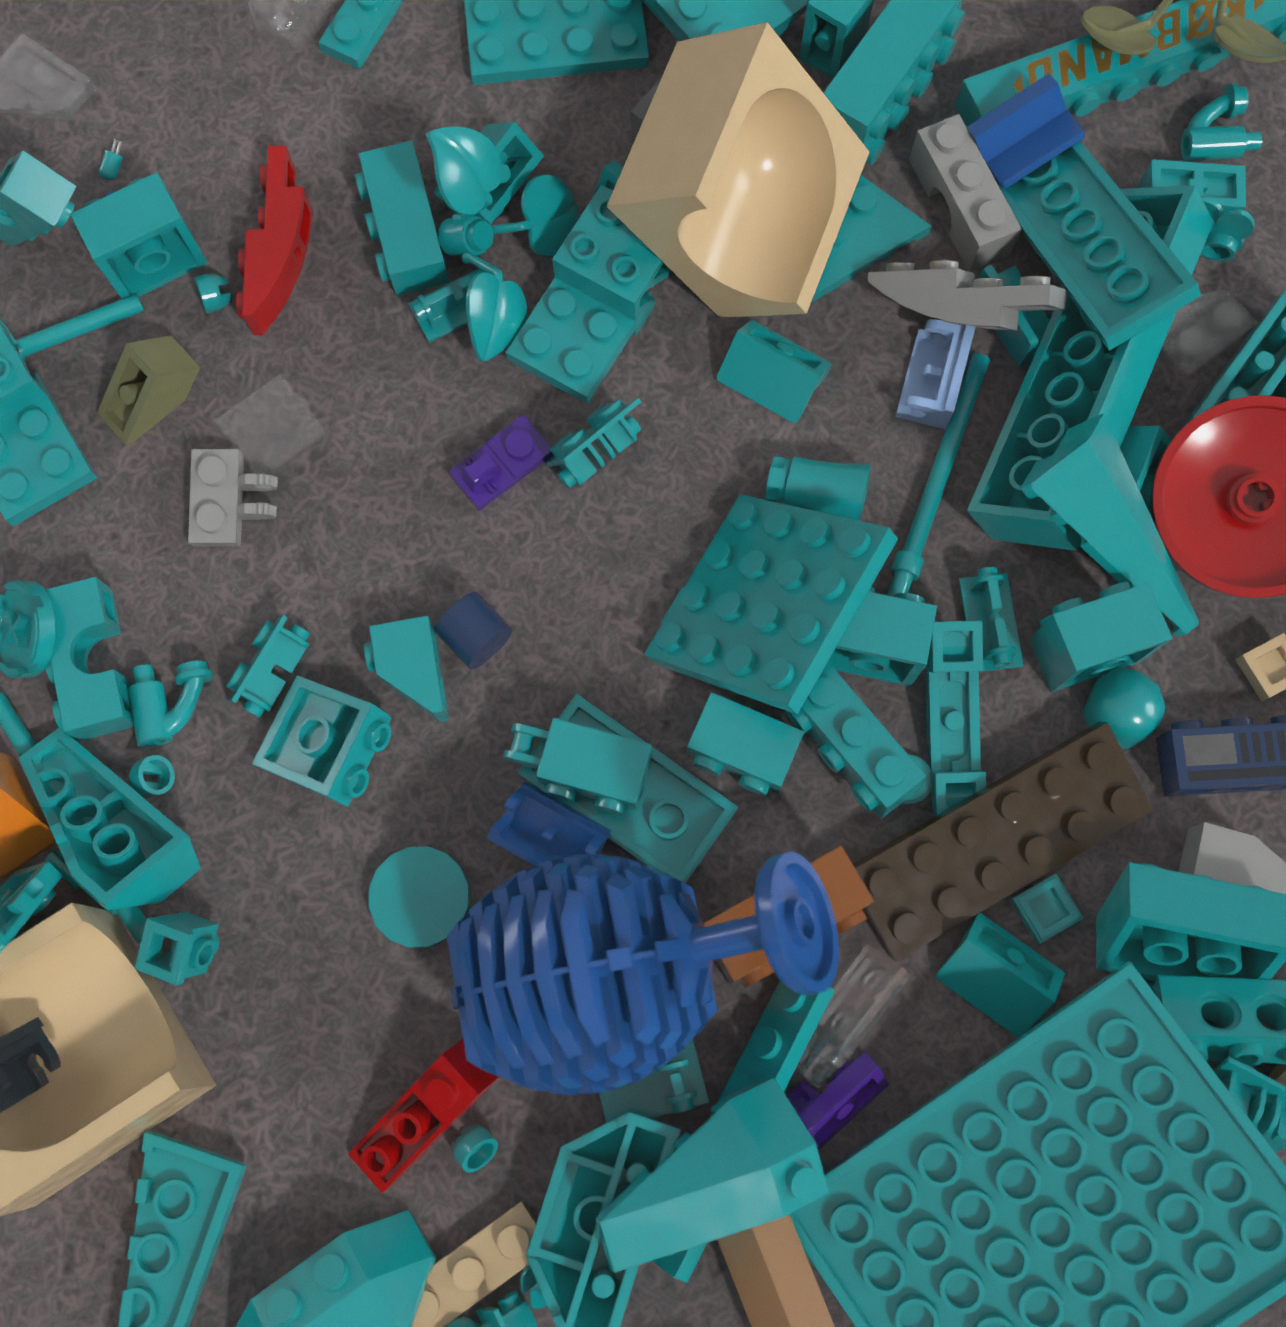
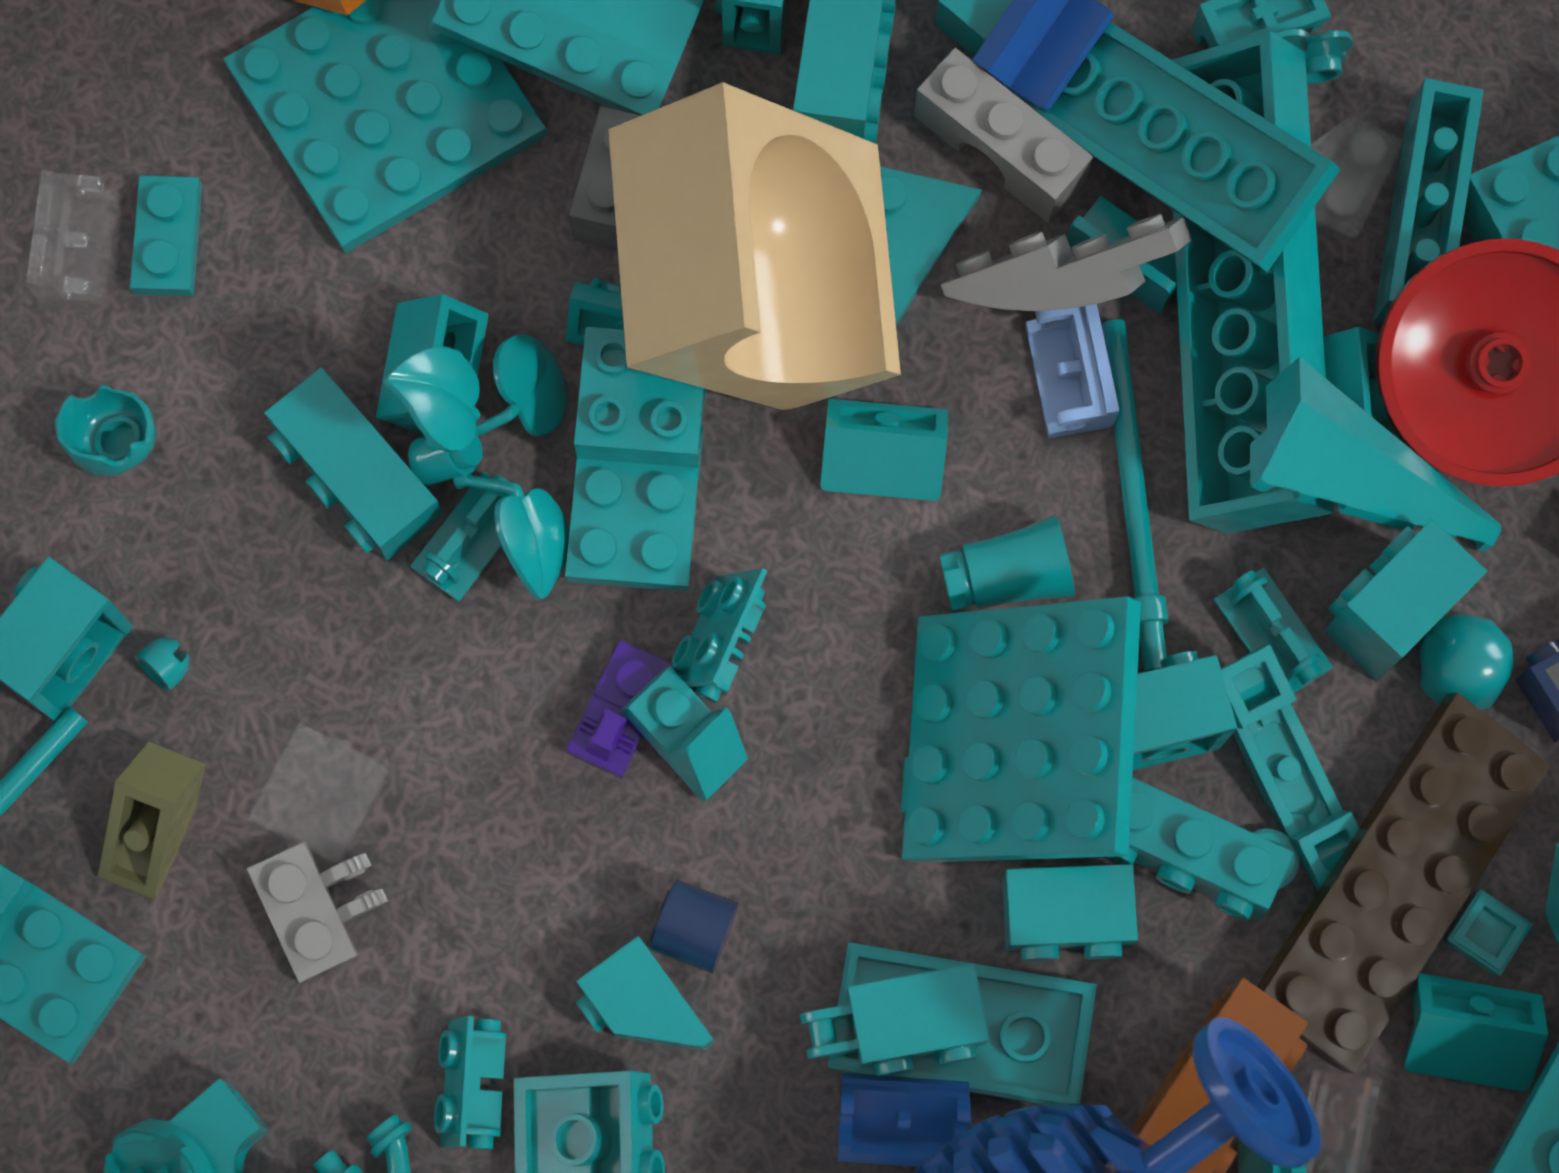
camera: 30 degrees left, 0 degrees up
red slope [236,145,313,335] -> none
none -> teal hair [54,385,157,477]
none -> teal slope [620,666,748,802]

